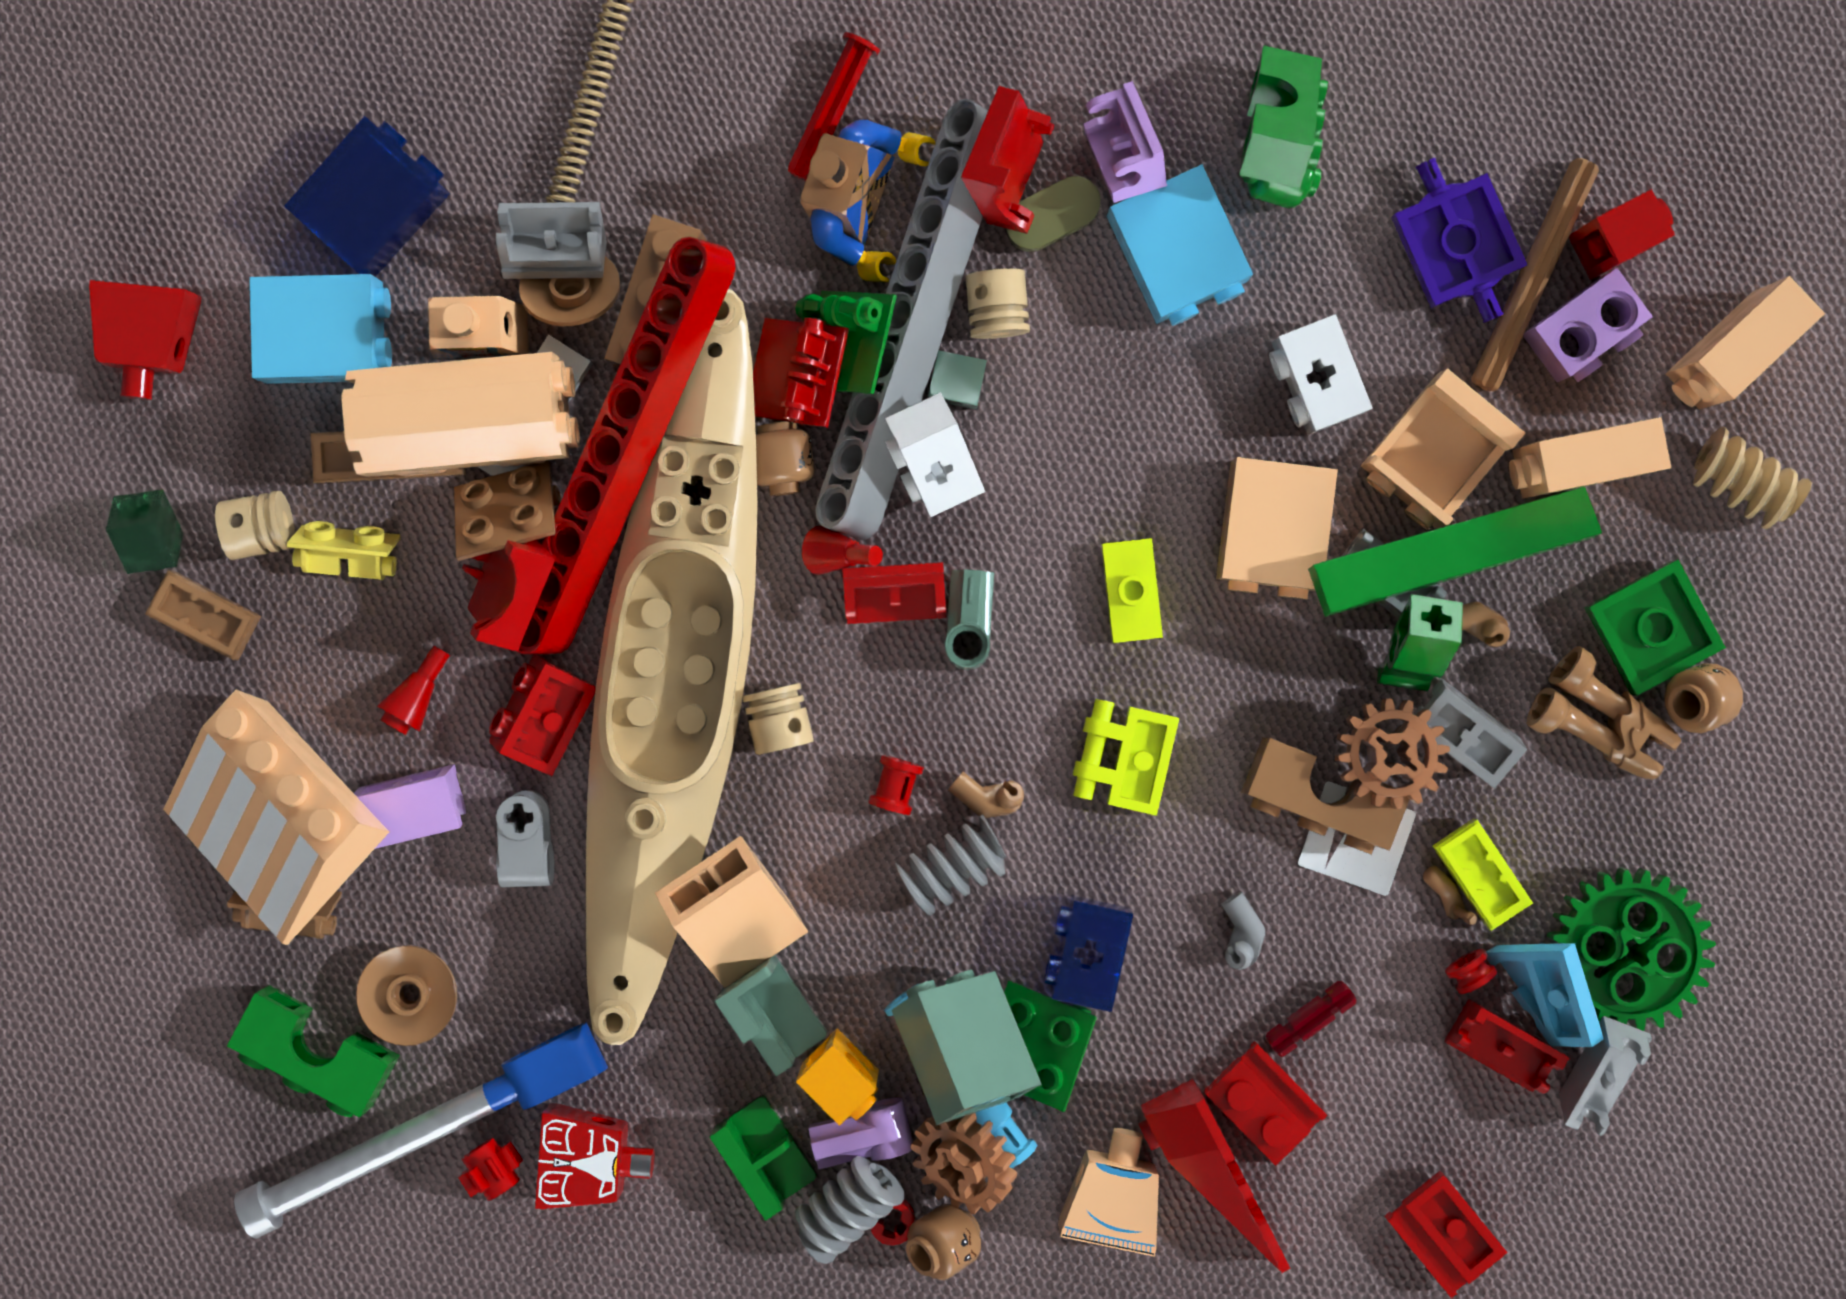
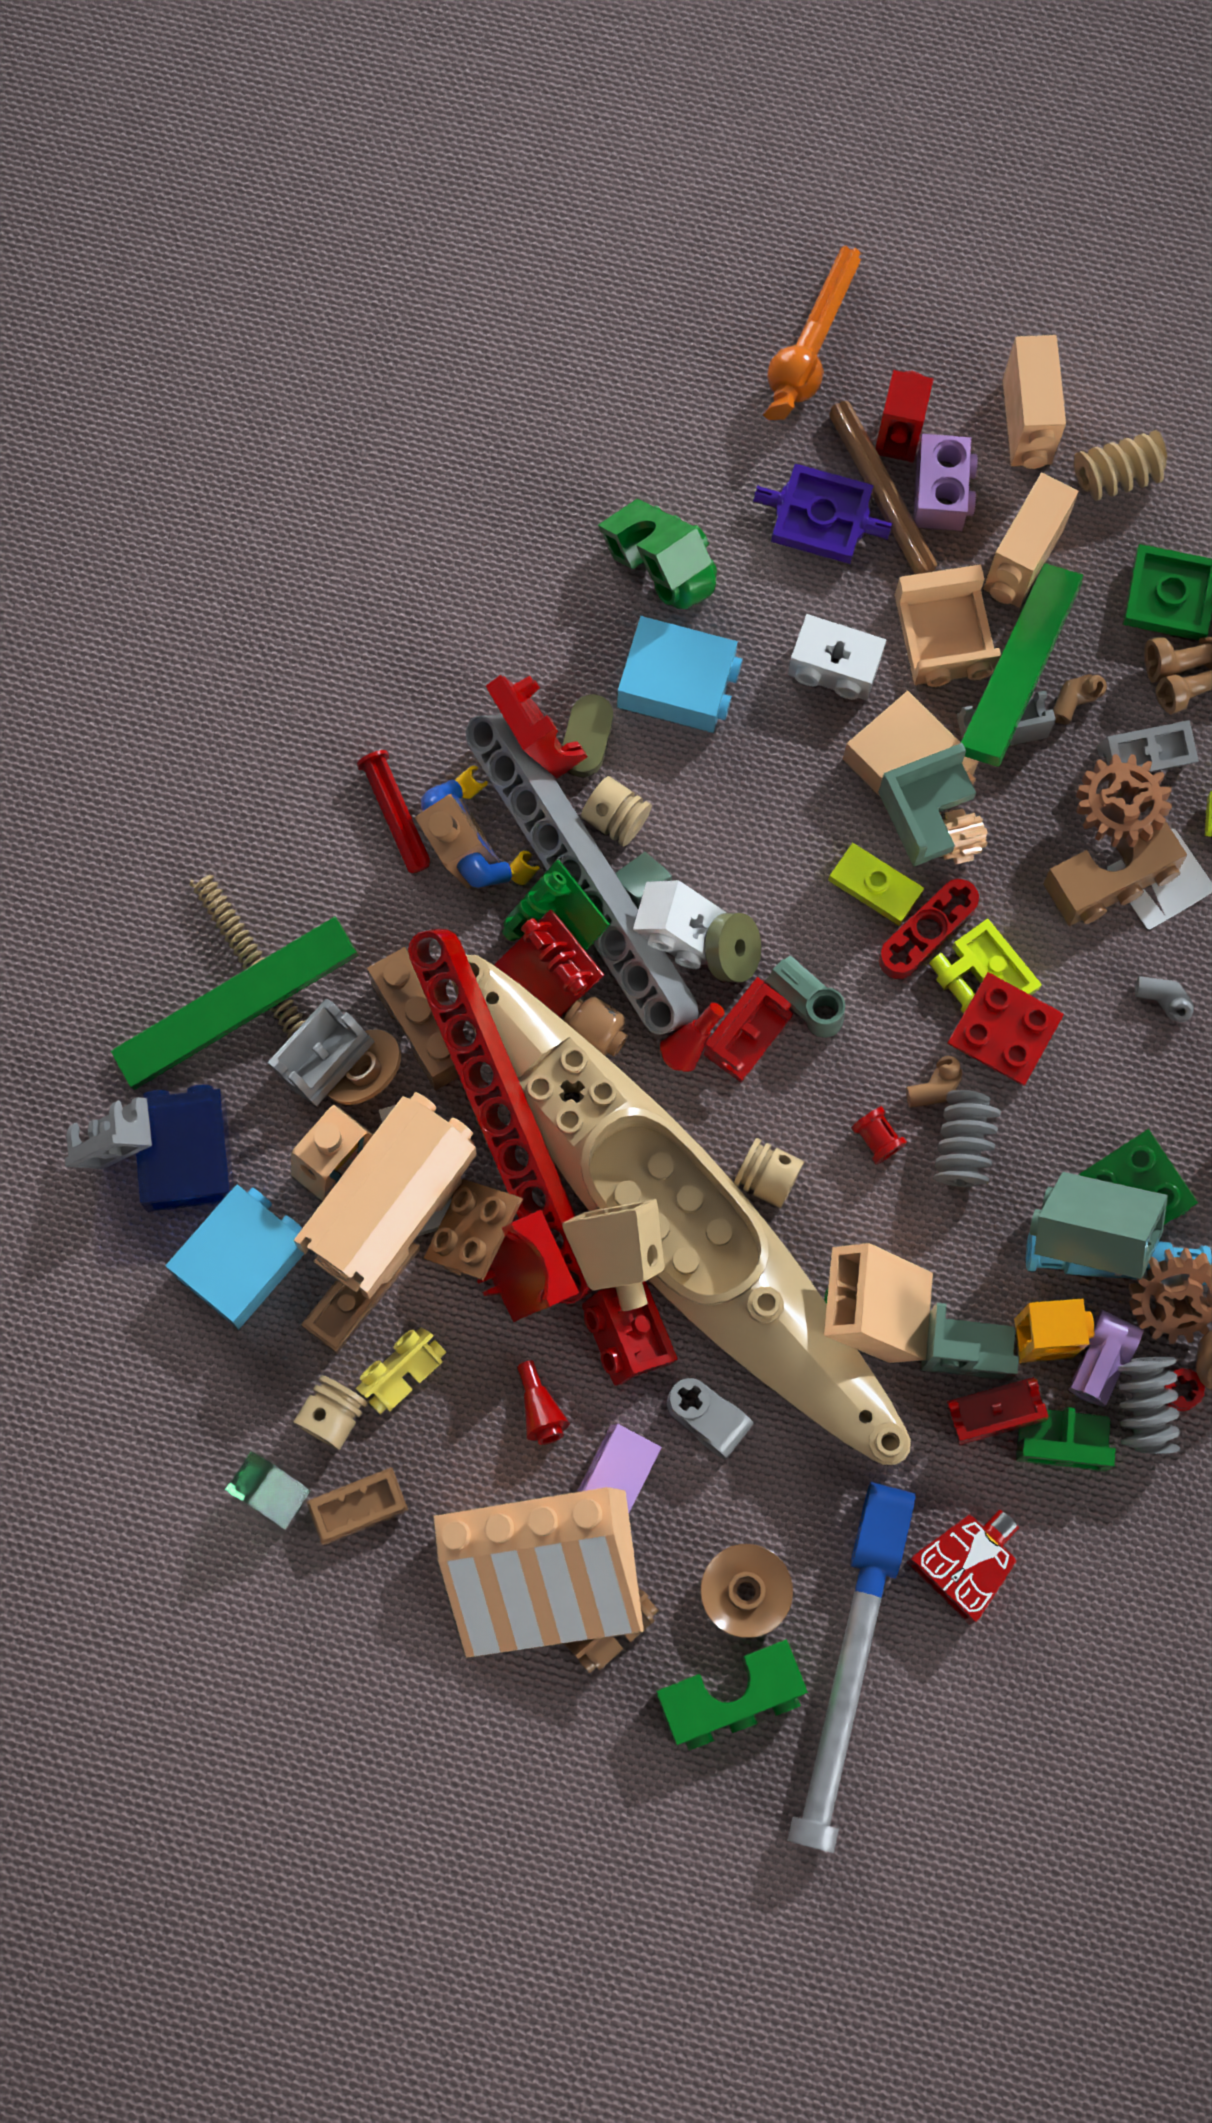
camera: 55 degrees left, 15 degrees down
red torso [89,280,202,400] -> none
red gear [458,1138,523,1201] -> none
clear blue brick [1044,895,1134,1012] -> none
lavender hinge [1083,81,1167,203] -> none
green piece [1377,594,1463,692] -> none
none -> light grey hinge [65,1097,152,1169]
none -> green tile [111,916,359,1090]
none -> tan torso [562,1199,664,1311]
none -> olive piece [705,913,761,982]
none -> orange piece [763,245,861,420]
none -> sand green panel [878,743,976,867]
none -> red beam [879,879,979,979]
none -> light nougat gear [940,808,988,865]
none -> red hinge [947,972,1064,1086]
none -> red hinge [947,1377,1049,1446]

